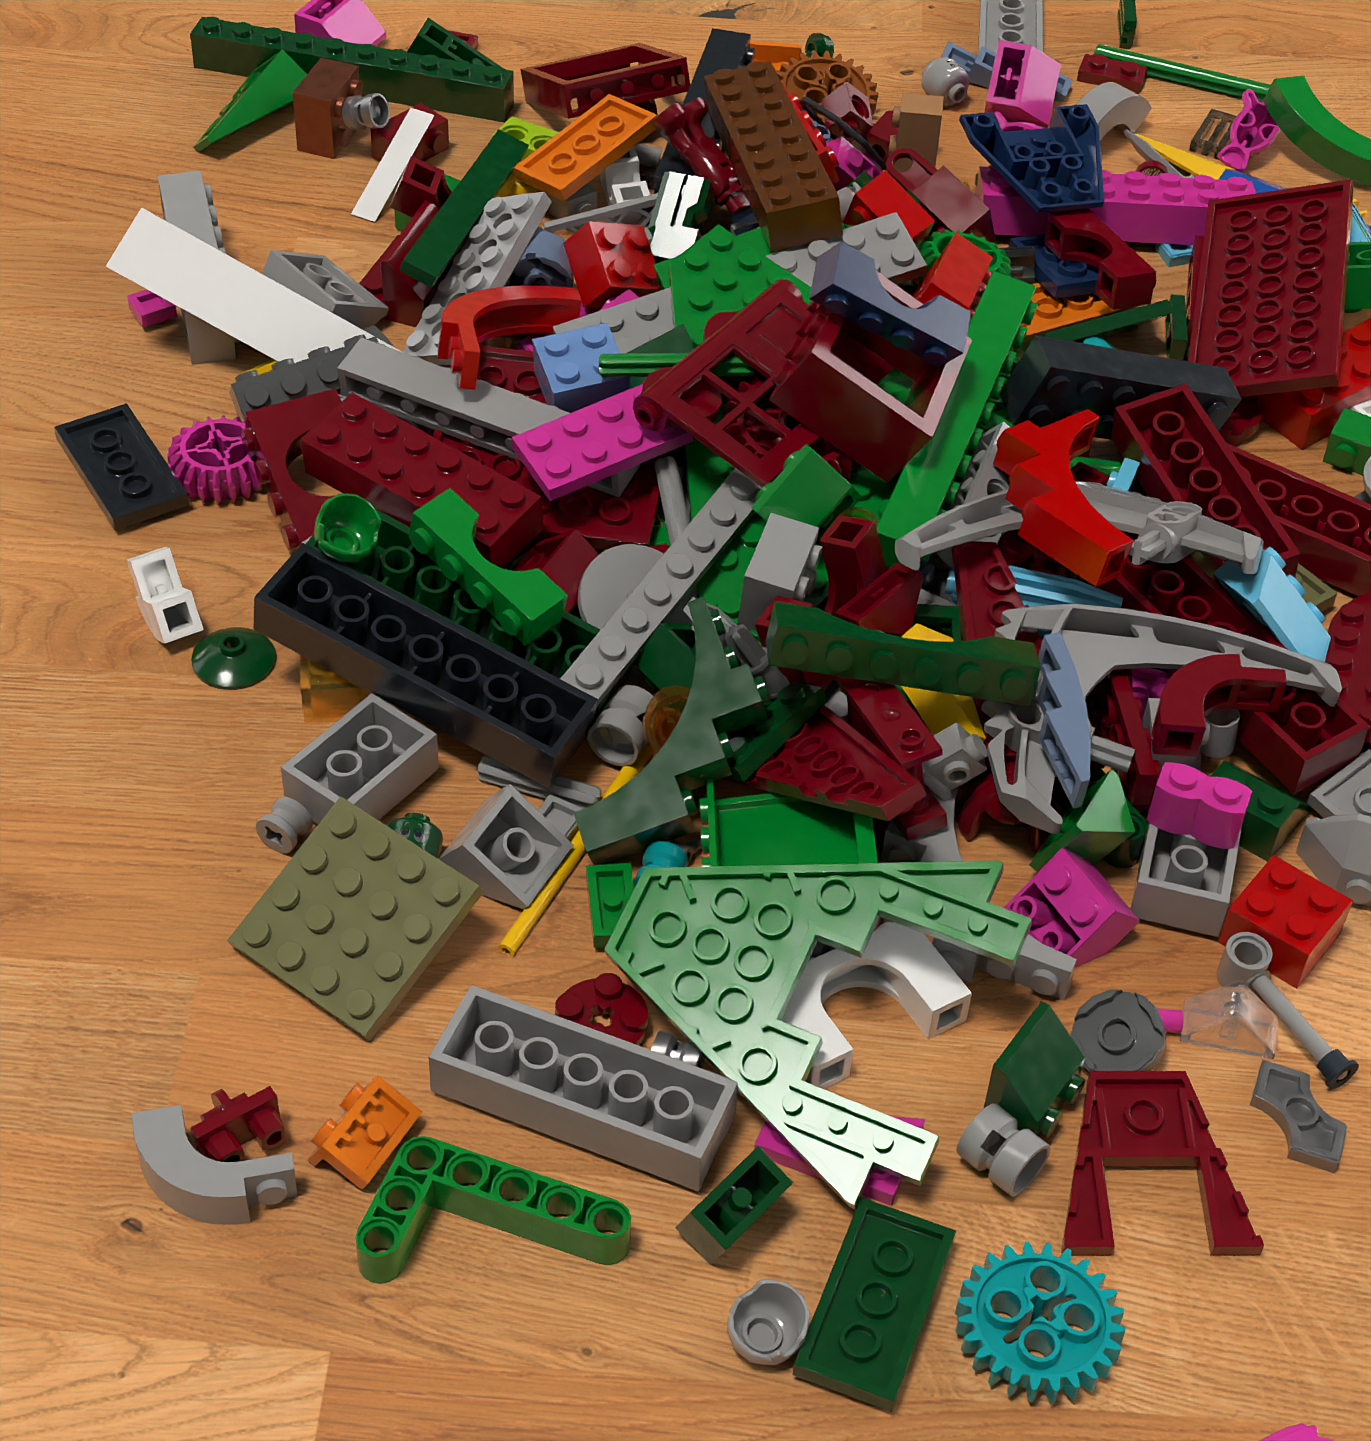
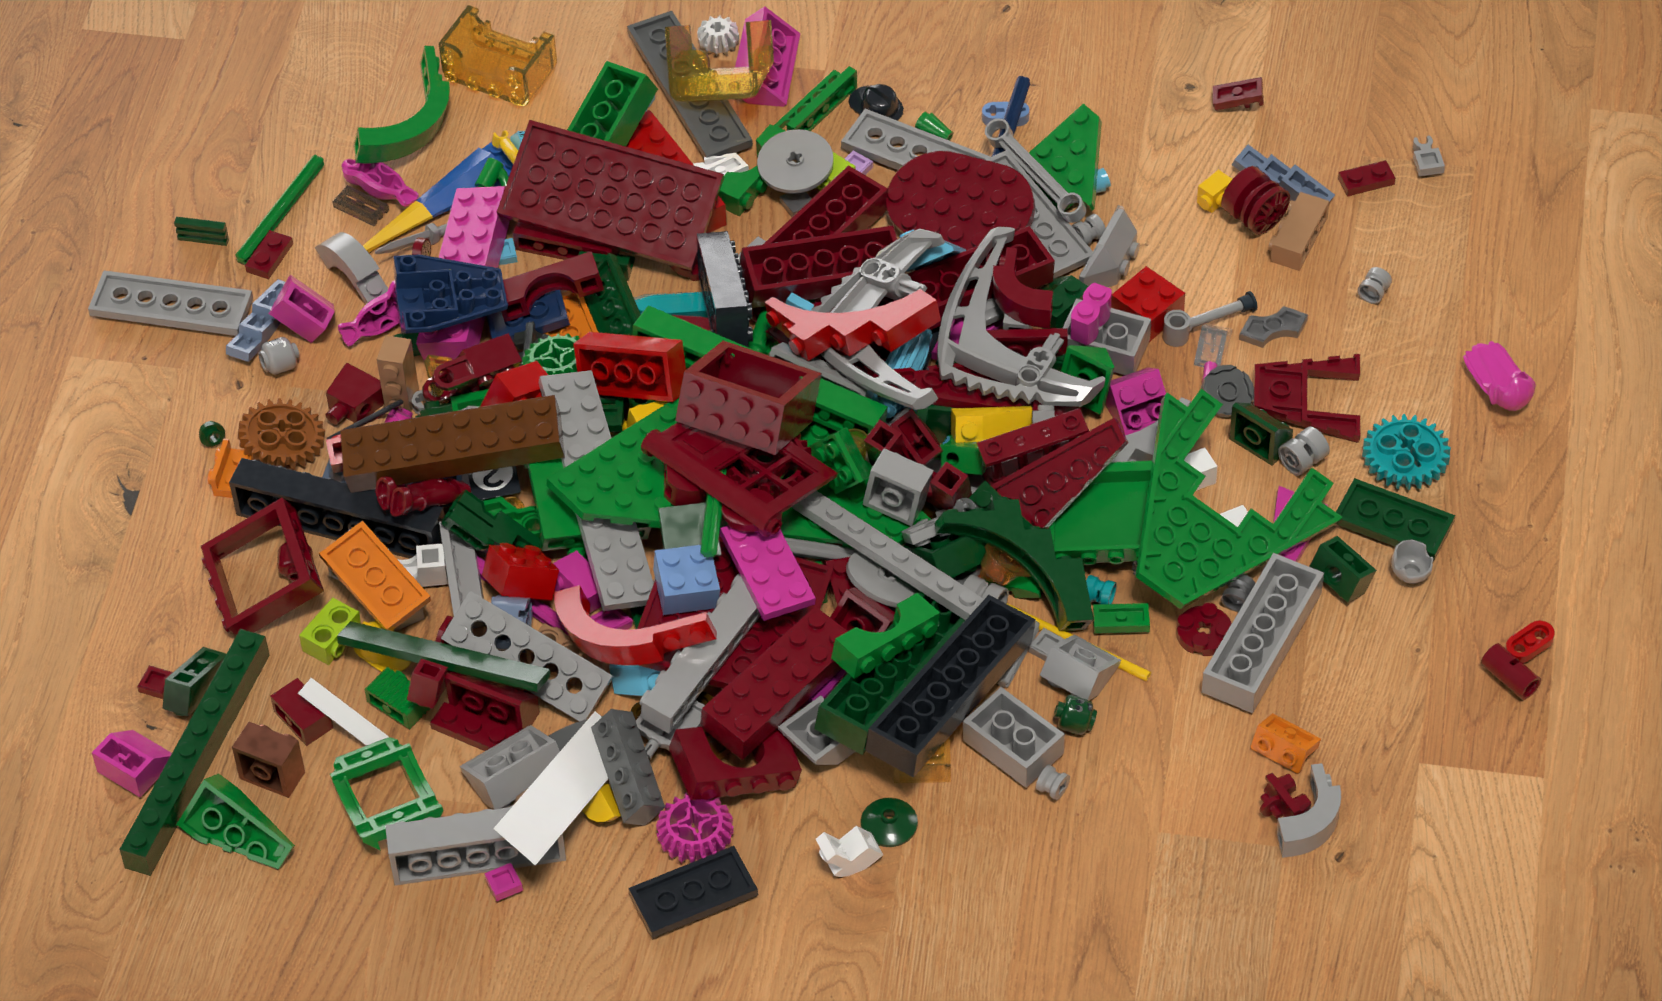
camera: 80 degrees left, 5 degrees up
olive plate [227,796,484,1042] -> none
green hair [314,493,381,562] -> none
flat silver wheel [342,93,390,131] -> none
green beam [355,1136,631,1284] -> none
dark green arch [766,601,1041,706] -> none
dark blue arch [809,242,971,367] -> none
dark red brick [822,82,873,143] -> none
sand blue slope [1038,632,1091,809] -> none
none -> green wedge [330,737,443,851]

